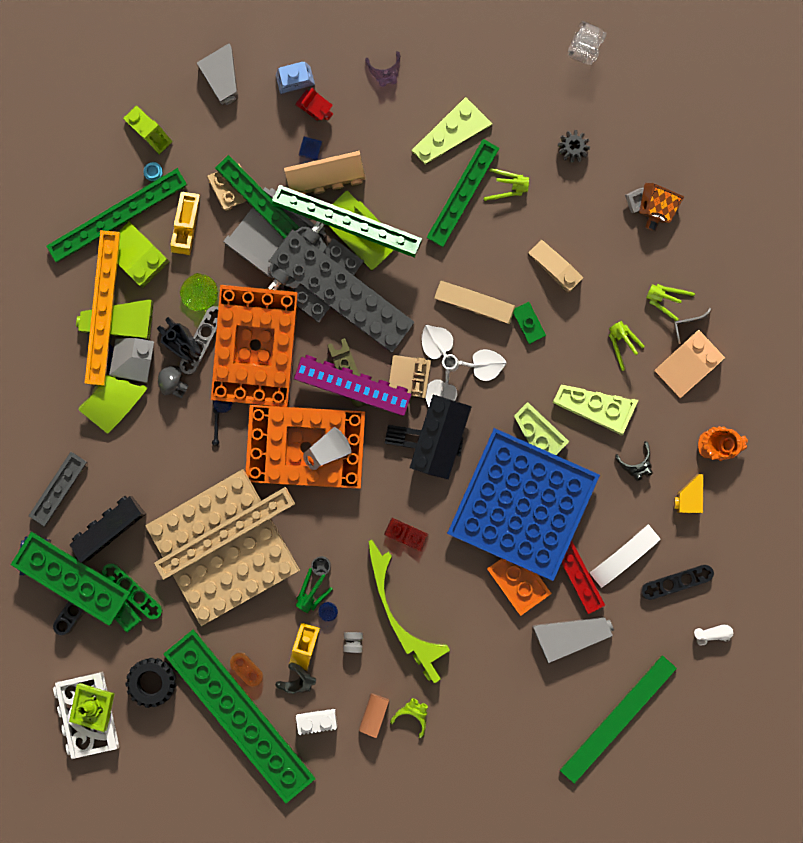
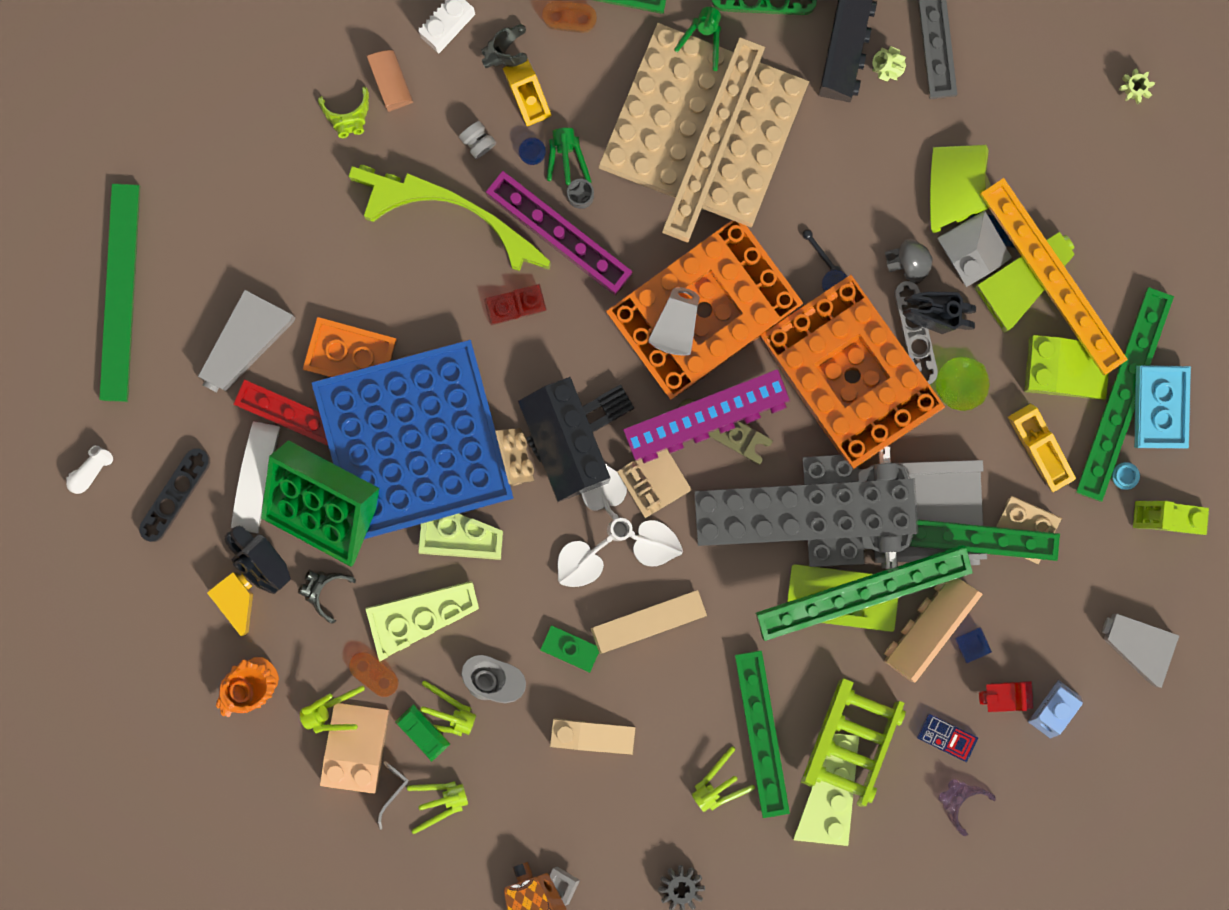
camera: 140 degrees right, 0 degrees up
none -> black hinge [224,525,291,594]
none -> green slope [261,440,379,567]
none -> lime plant [300,686,365,733]
none -> clear orange plate [349,652,399,697]
none -> green tile [395,704,450,762]
none -> light grey piece [461,655,526,703]
none -> magenta brick [486,171,632,296]
none -> tan hinge [495,428,534,486]
none -> green plant [674,7,722,71]
none -> lime fence [801,678,906,807]
none -> yellowish green gear [872,46,906,82]
none -> clear blue tile [917,713,978,762]
none -> medium azure tile [1134,366,1191,448]

